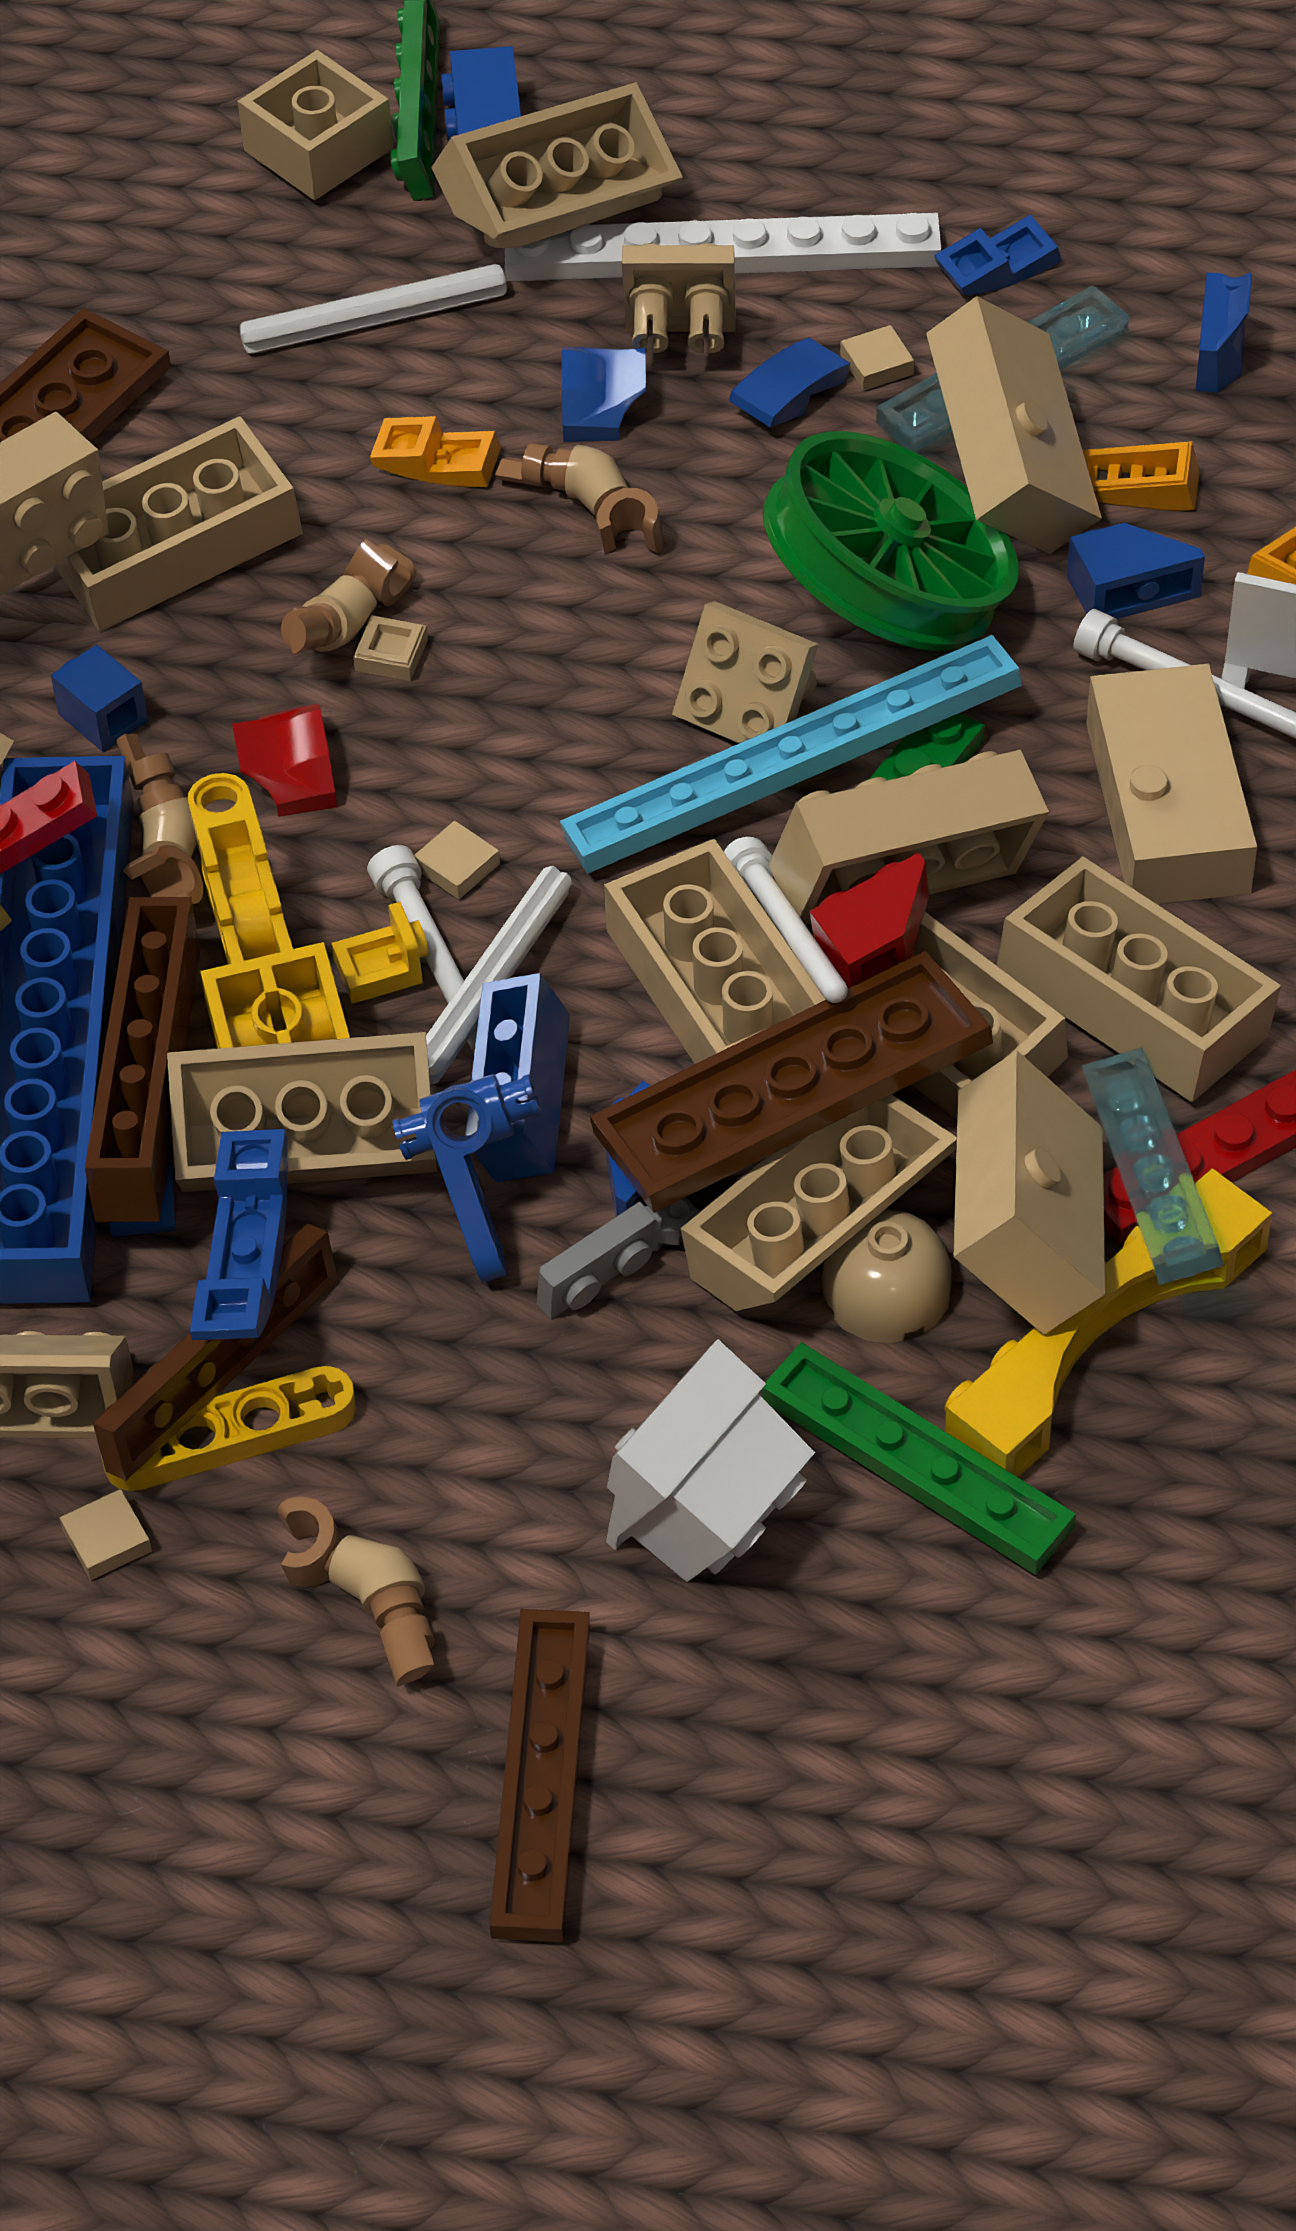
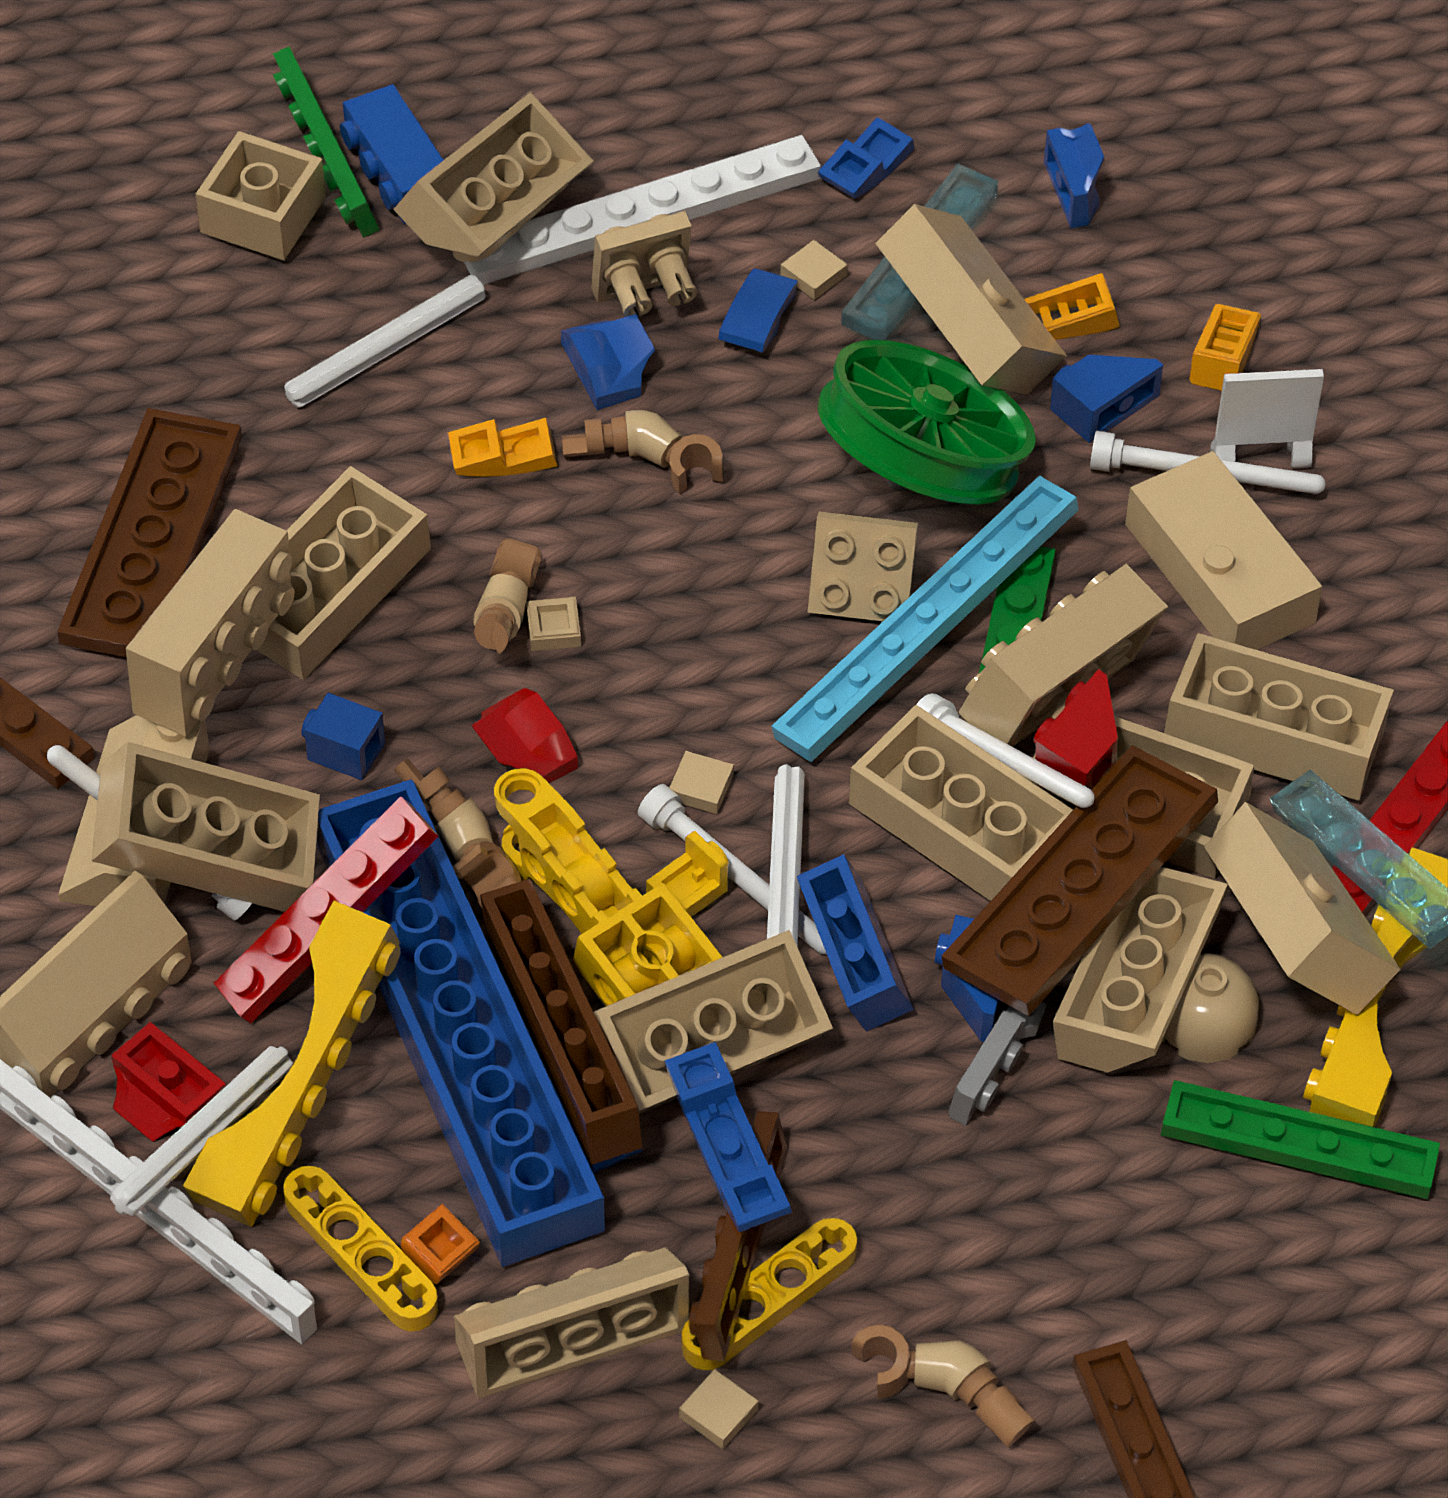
camera: 25 degrees left, 0 degrees up
blue piece [392,1074,542,1283] -> none
white piece [606,1339,815,1582] -> none

